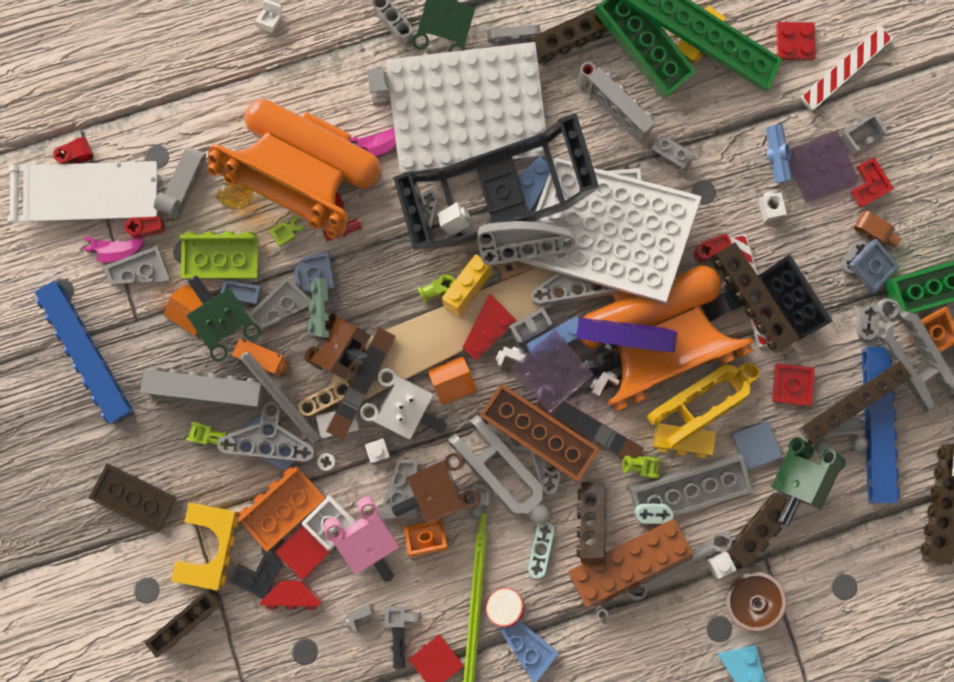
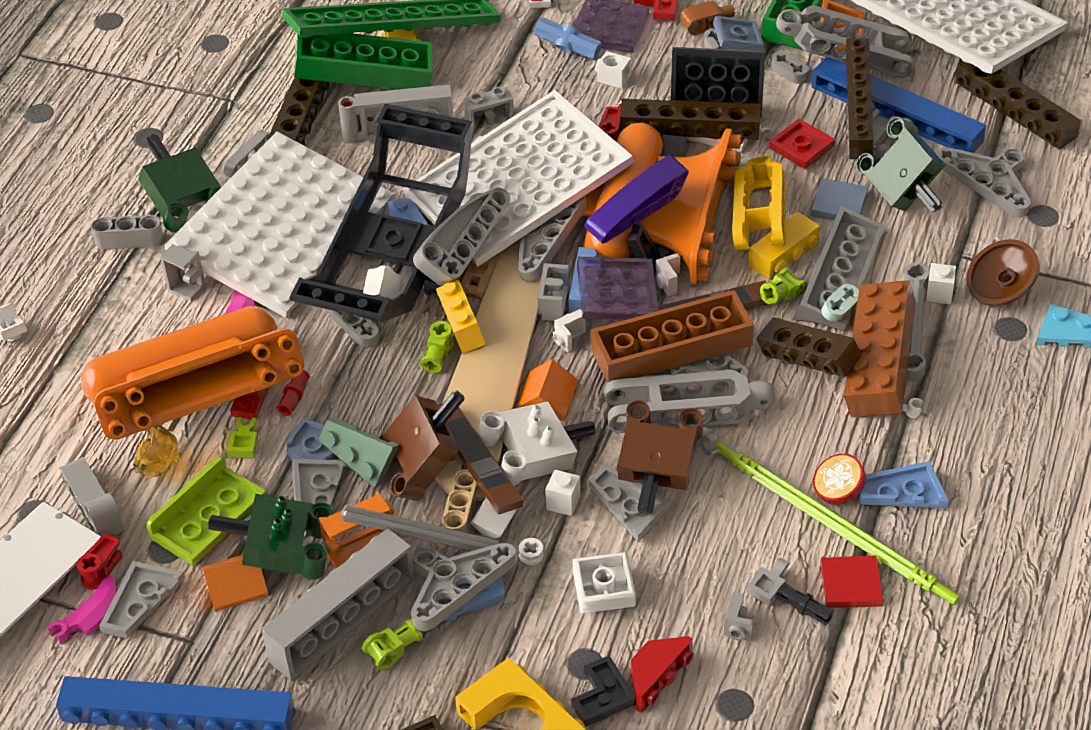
camera: 50 degrees left, 35 degrees down
orange bracket [237,466,326,552] -> none
red tile [275,525,331,580] -> none
bright pink piece [323,497,399,582] -> none
orange slope [404,519,448,557] -> none
red wing [462,293,517,361] -> none
light aqua beam [528,522,554,578] -> none
dark brown brick [725,492,788,568] -> none
none -> light grey beam [936,147,1031,217]

